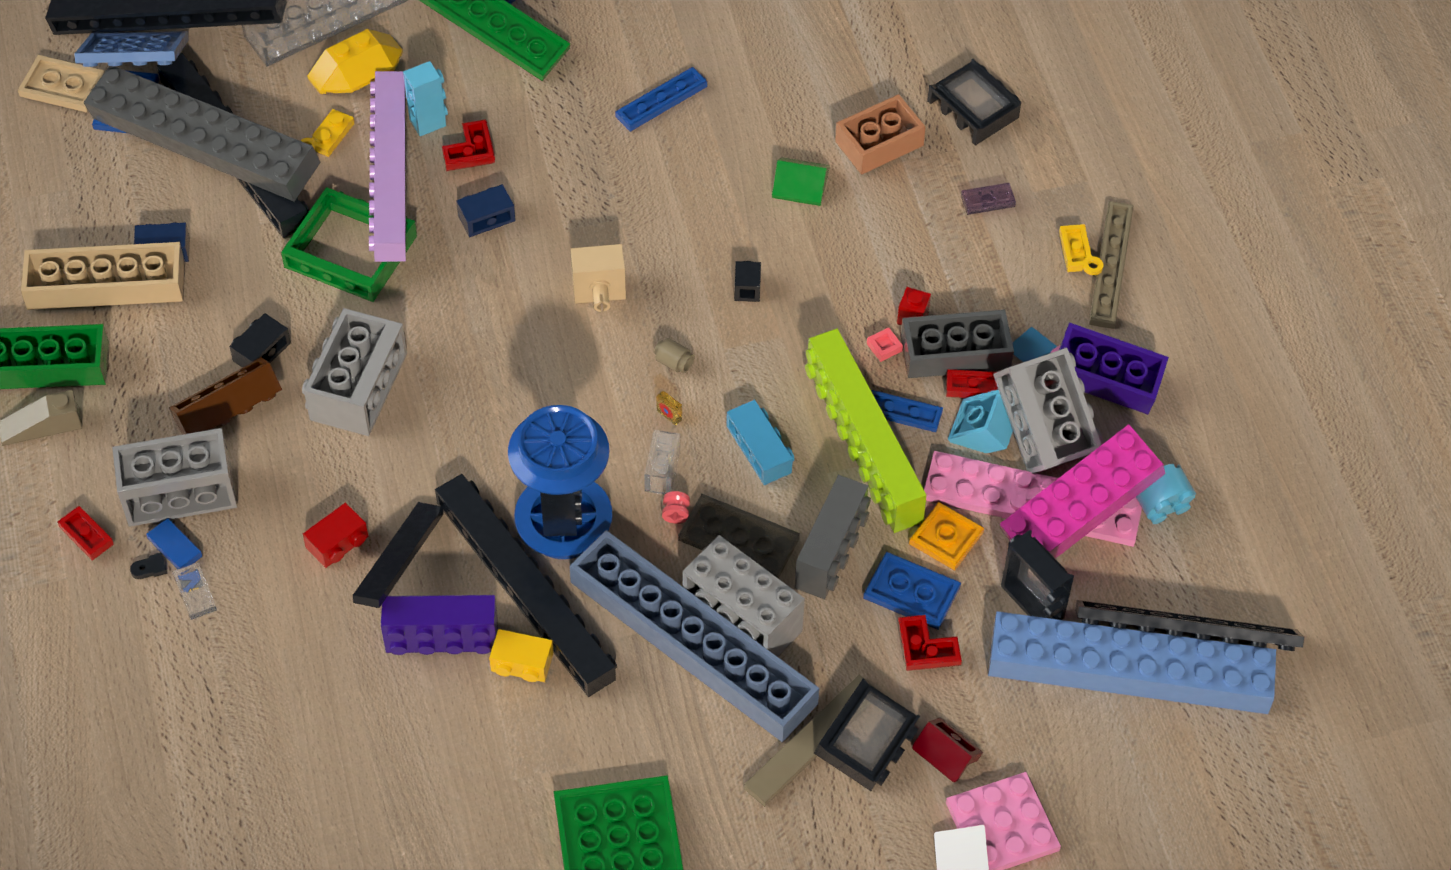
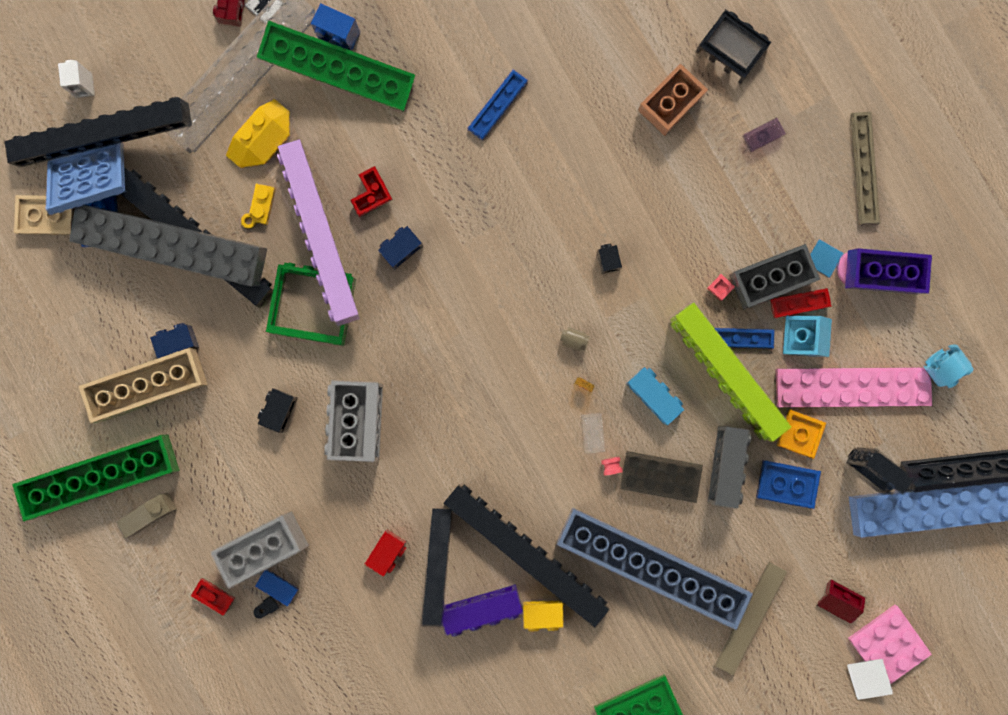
camera: 10 degrees left, 30 degrees up
reddish brown brick [169,358,282,435] -> none
clear tile [172,562,217,620] -> none
medium azure brick [403,61,448,136] -> none
blue brick [508,405,612,559] -> none
tan brick [570,244,626,312] -> none
light grey brick [683,535,805,657] -> none
green slope [772,157,830,206] -> none
window [814,678,920,791] -> none
red brick [897,287,931,326] -> none
red brick [898,615,962,671] -> none
light grey brick [993,348,1103,473] -> none
dark pink brick [1000,424,1165,559] -> none
yellow hinge [1059,224,1103,275] -> none

